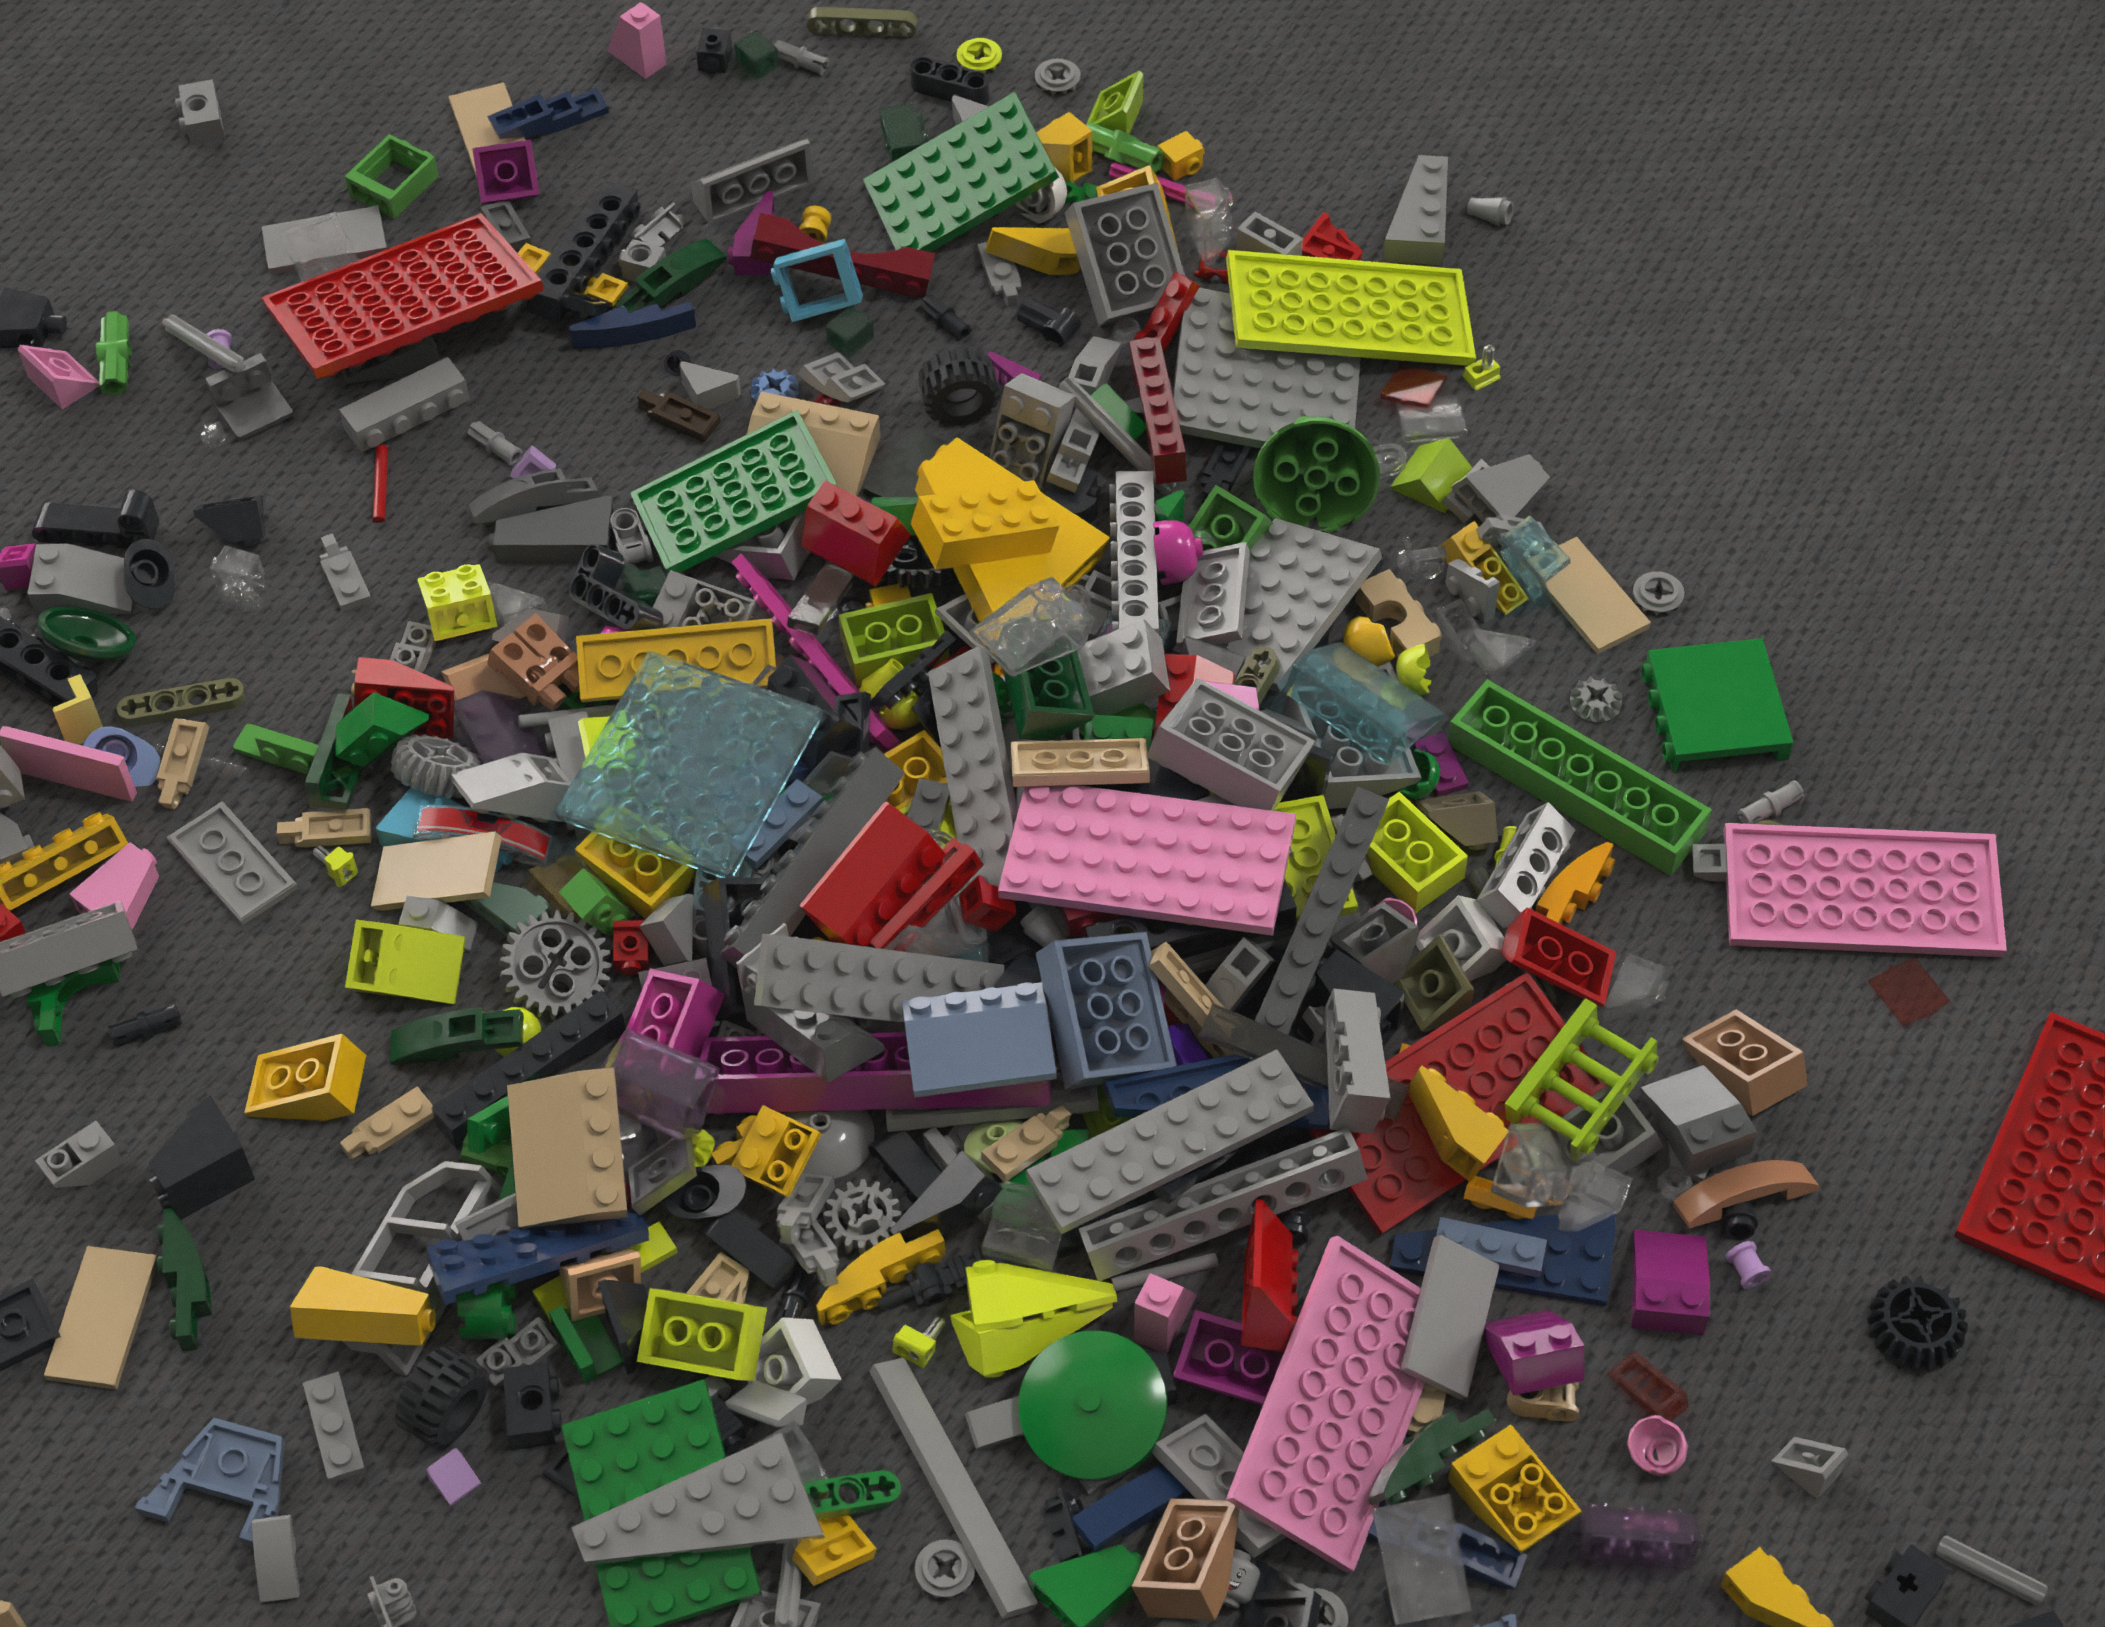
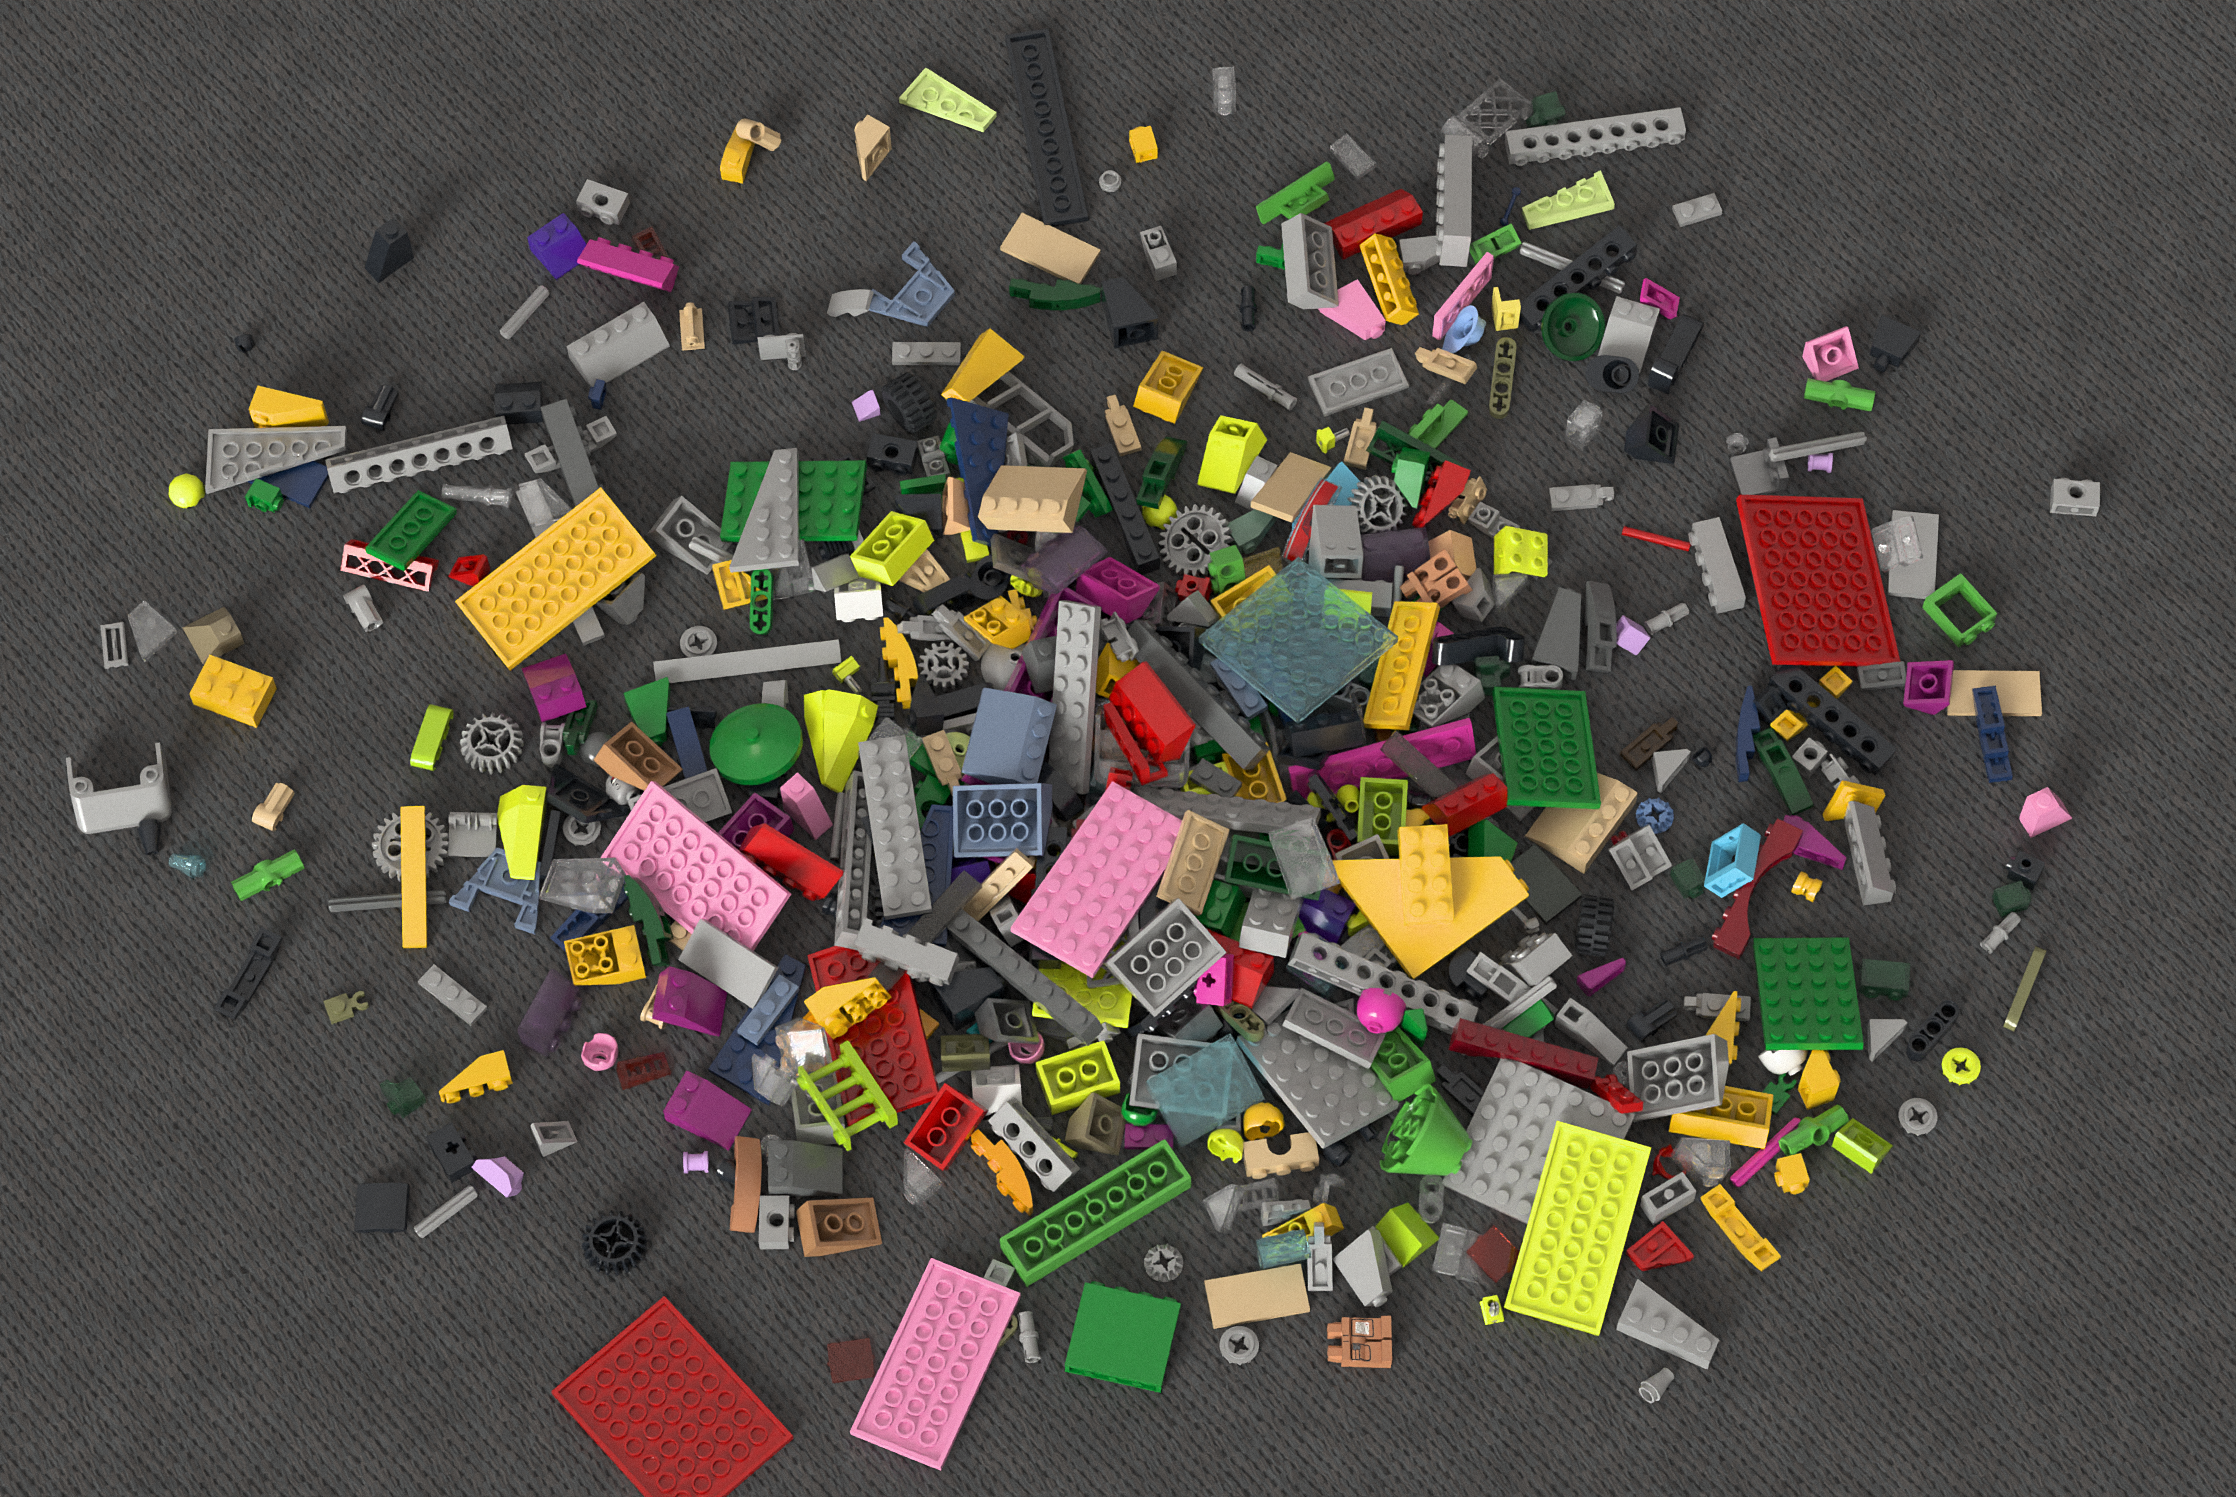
camera: 110 degrees right, 10 degrees up
none -> lavender slope [471,1156,524,1197]
none -> light grey brick [759,1196,795,1249]
none -> light grey pin [1234,363,1297,411]
none -> nougat hips [1327,1316,1392,1368]
none -> yellow slope [1701,1184,1781,1271]
none -> yellow wing [1823,780,1886,821]

